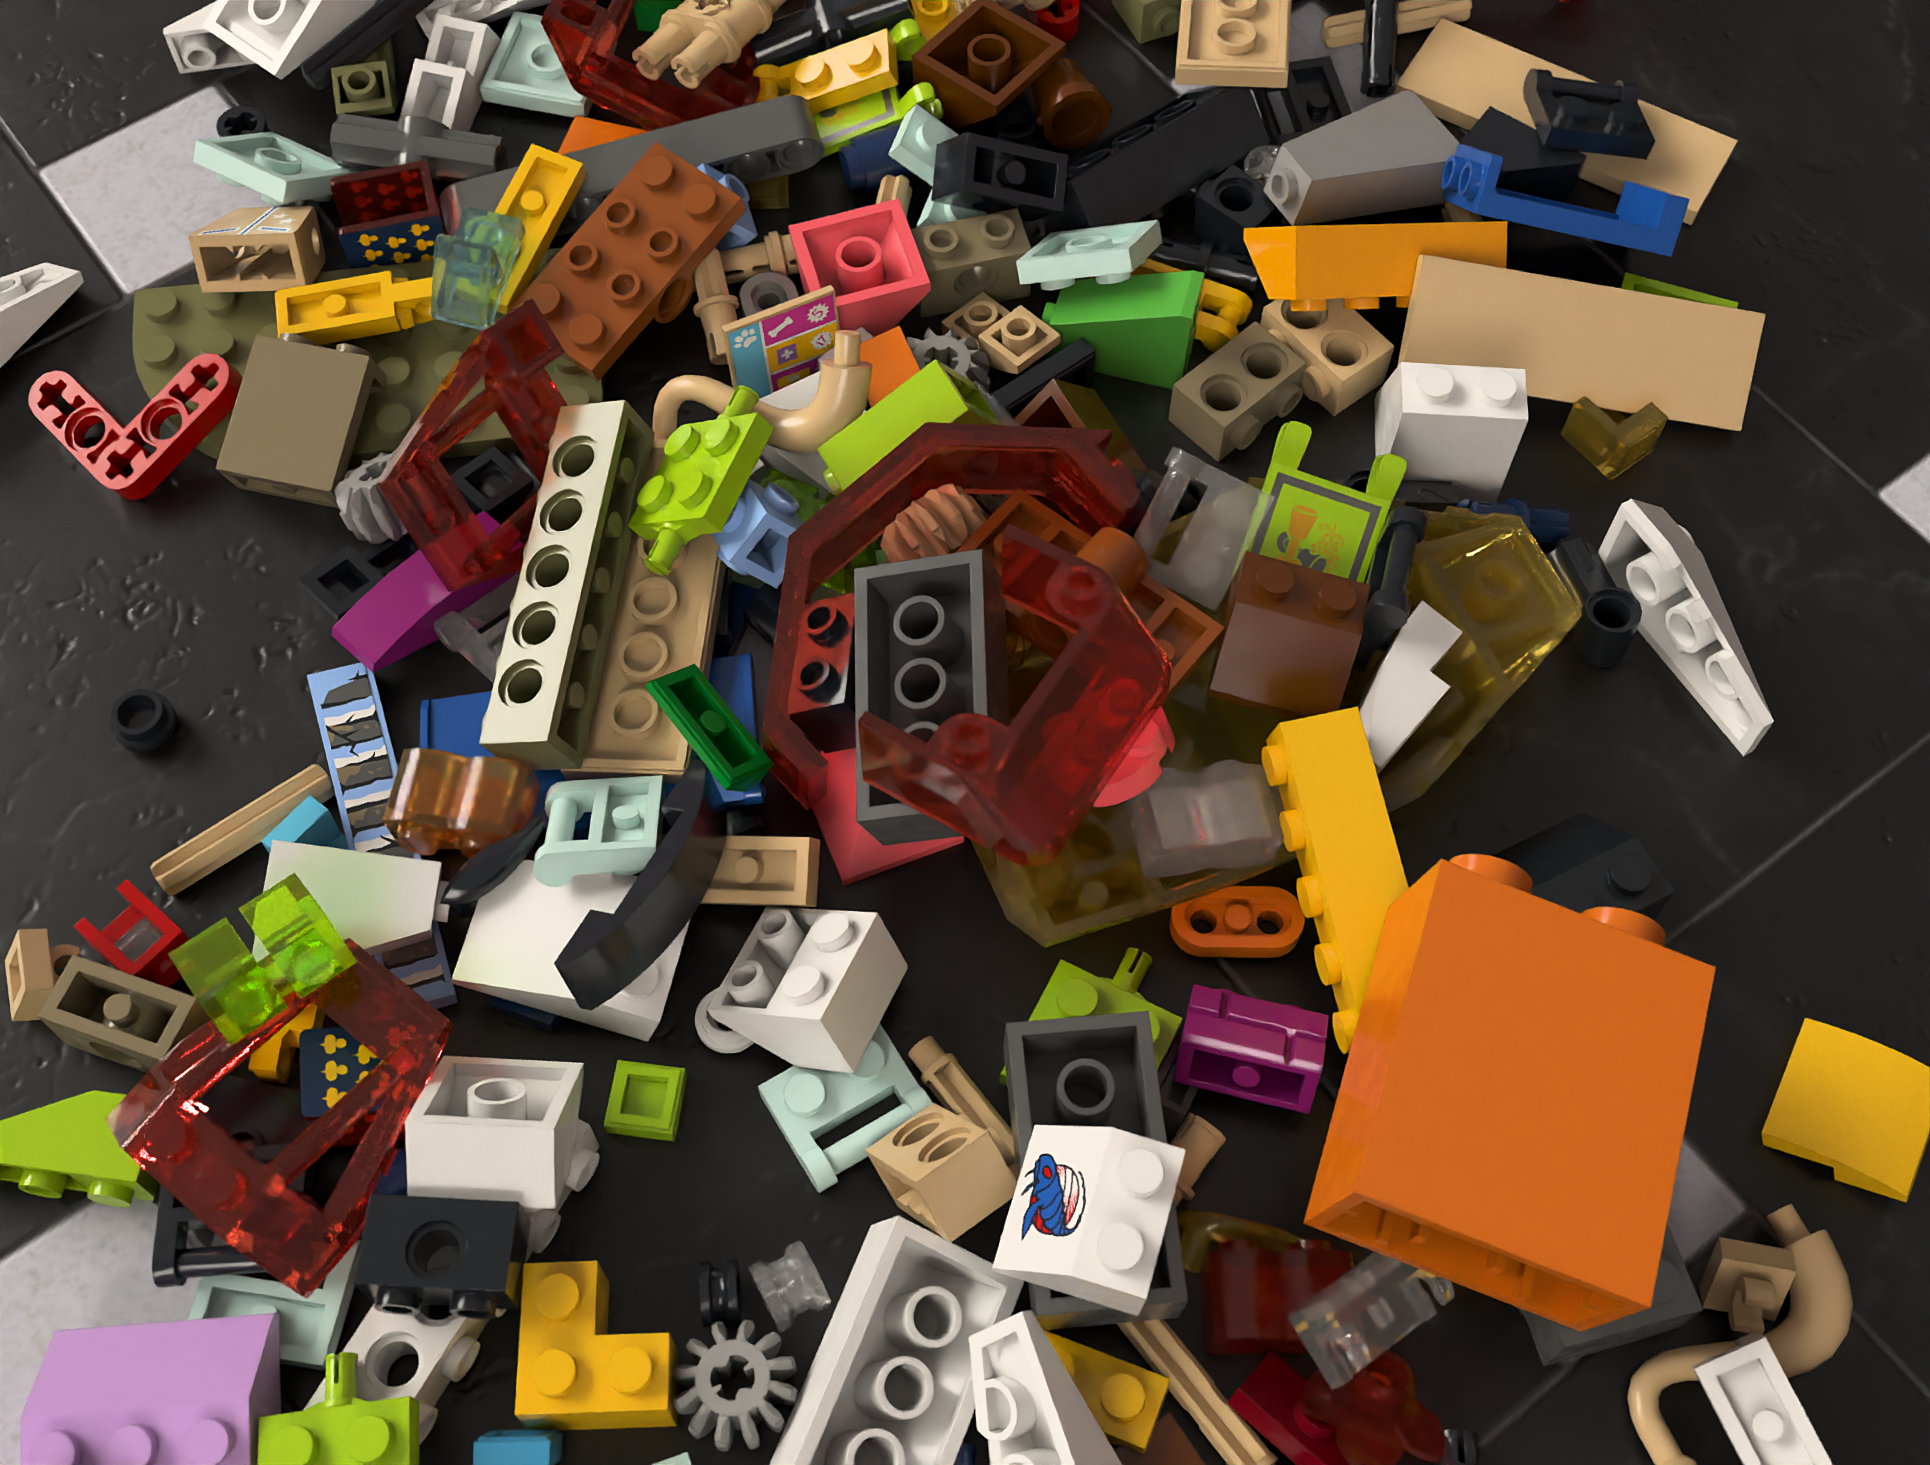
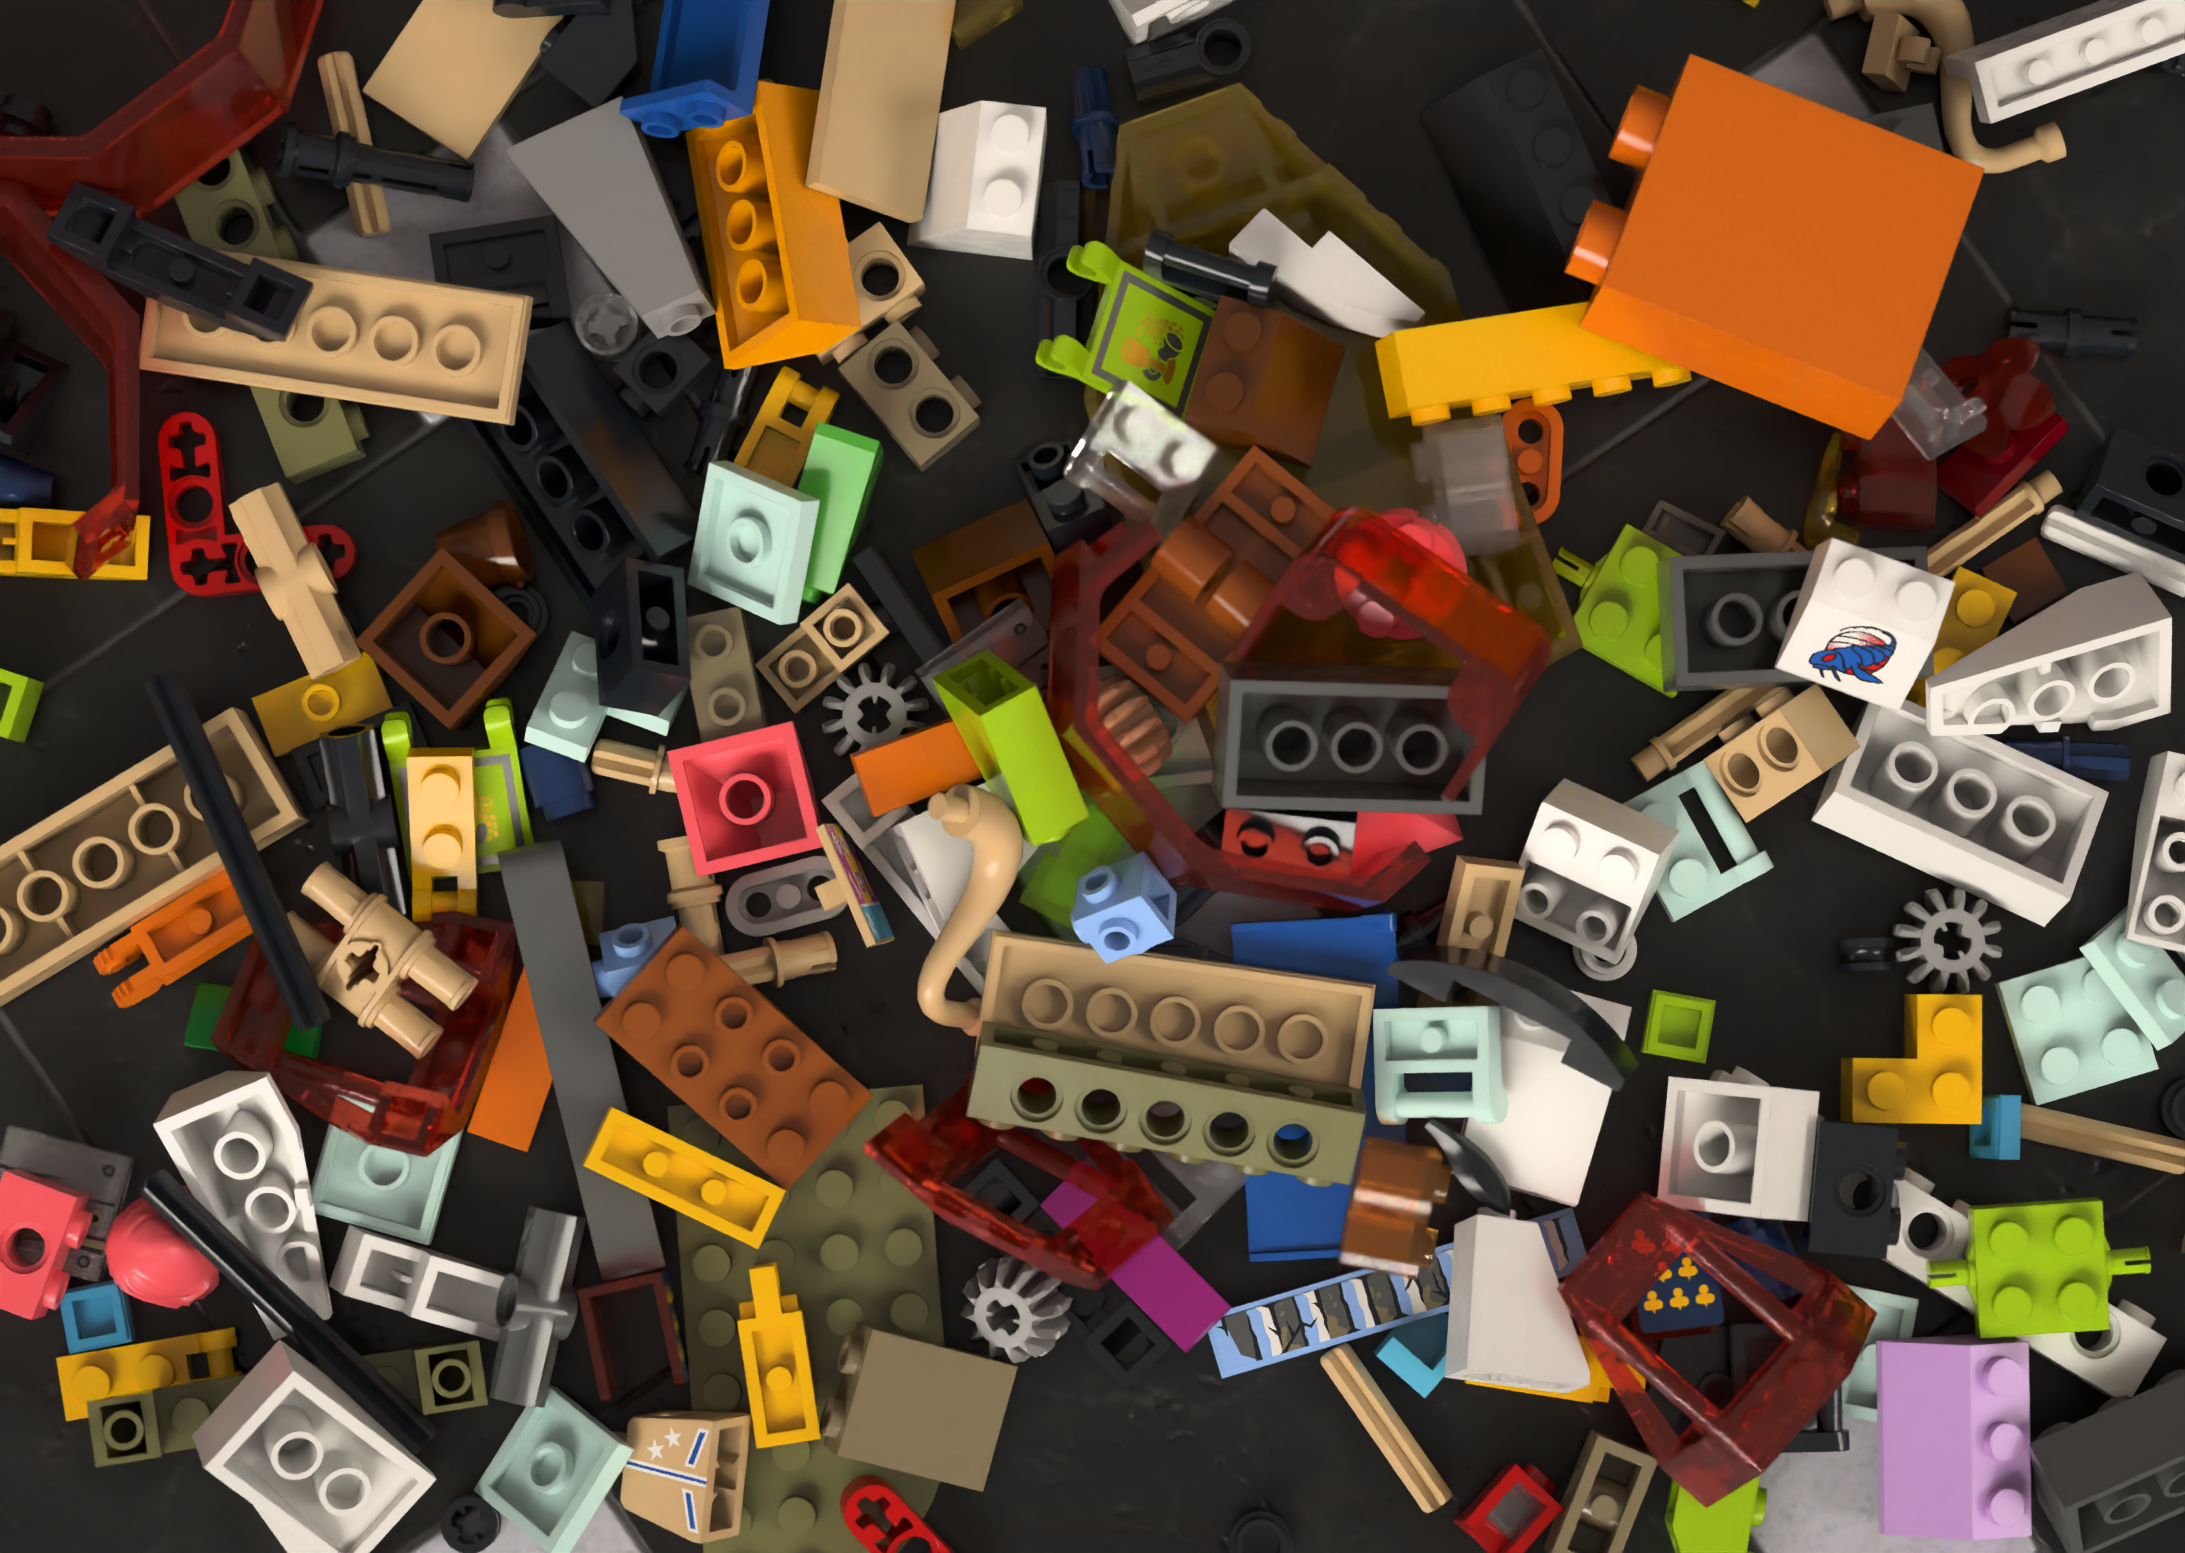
camera: 90 degrees left, 25 degrees up
clear neon green piece [168,872,357,1045] -> none
clear light blue slope [431,206,526,332] -> none
lime plate [628,385,774,576] -> none
green slope [645,664,774,792] -> none
clear wheel [747,1240,832,1333] -> none
magenta brick [1172,984,1329,1114] -> none

